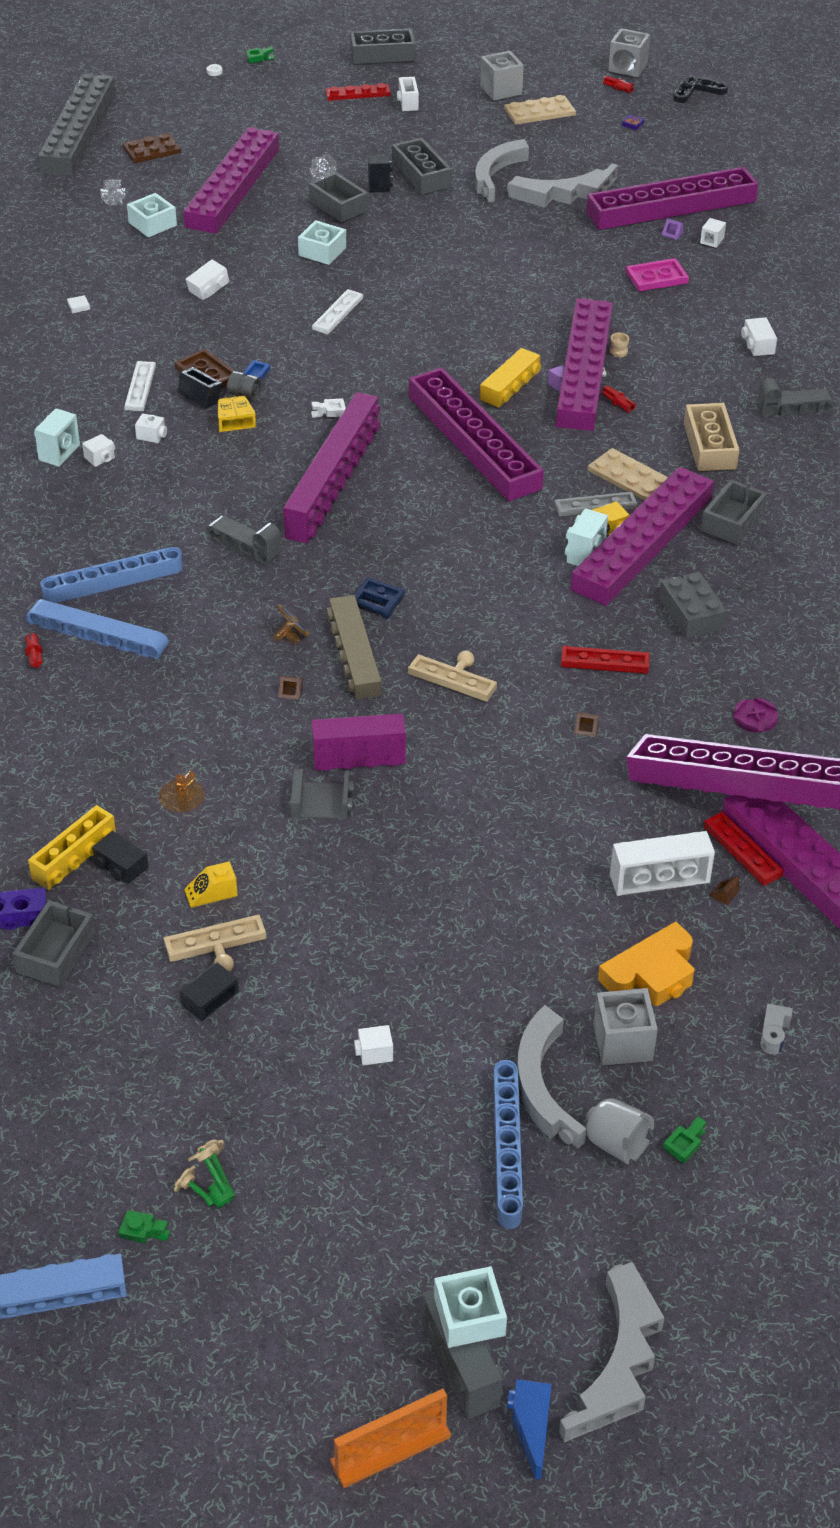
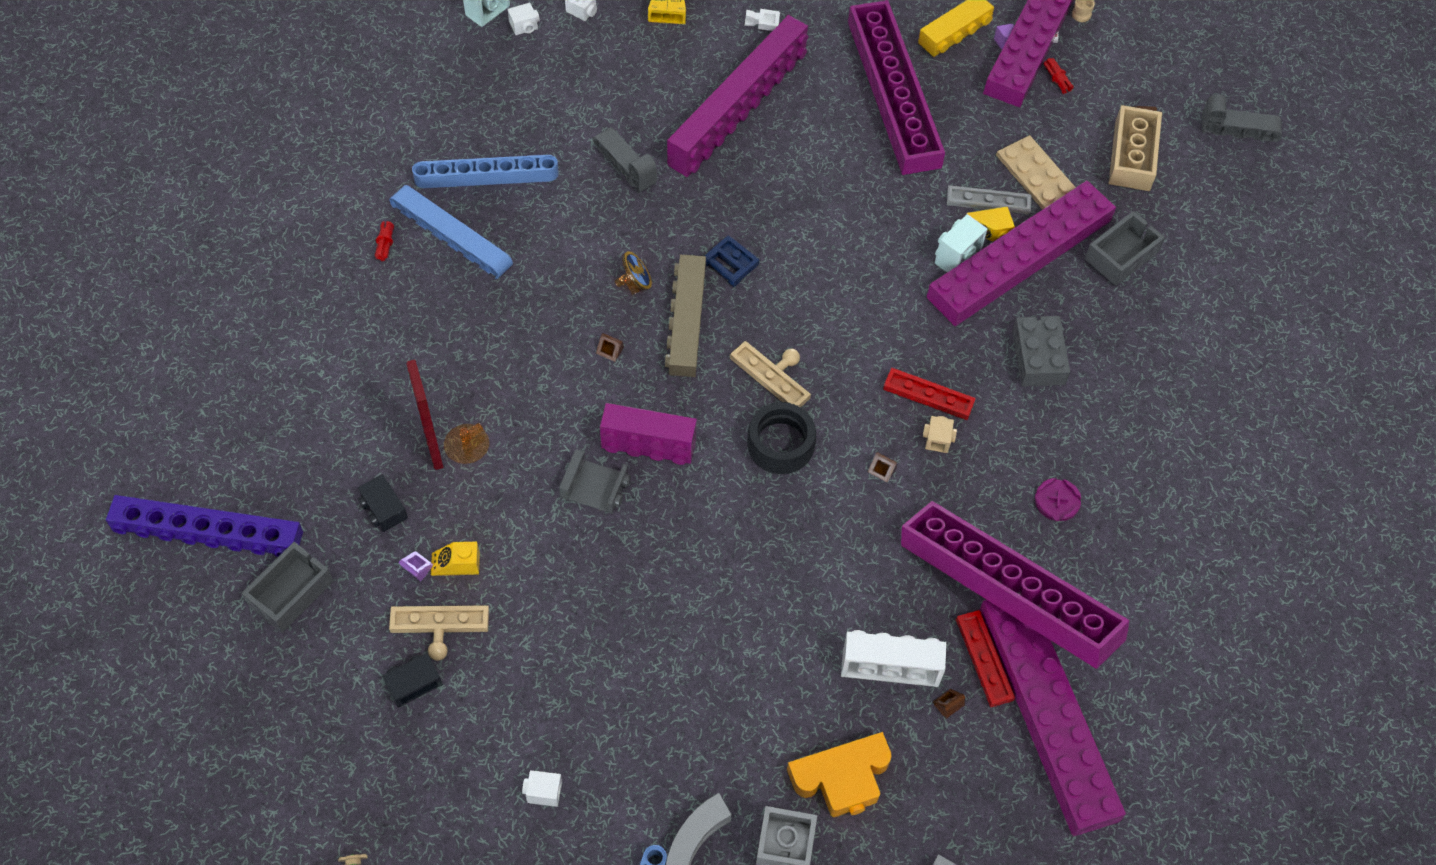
camera: 15 degrees right, 15 degrees up
yellow brick [28,805,116,890] -> none
white brick [741,318,777,356] -> none
none -> medium lavender slope [399,551,433,581]
none -> dark red tile [406,359,444,470]
none -> black tyre [747,402,816,474]
none -> tan brick [923,416,957,453]

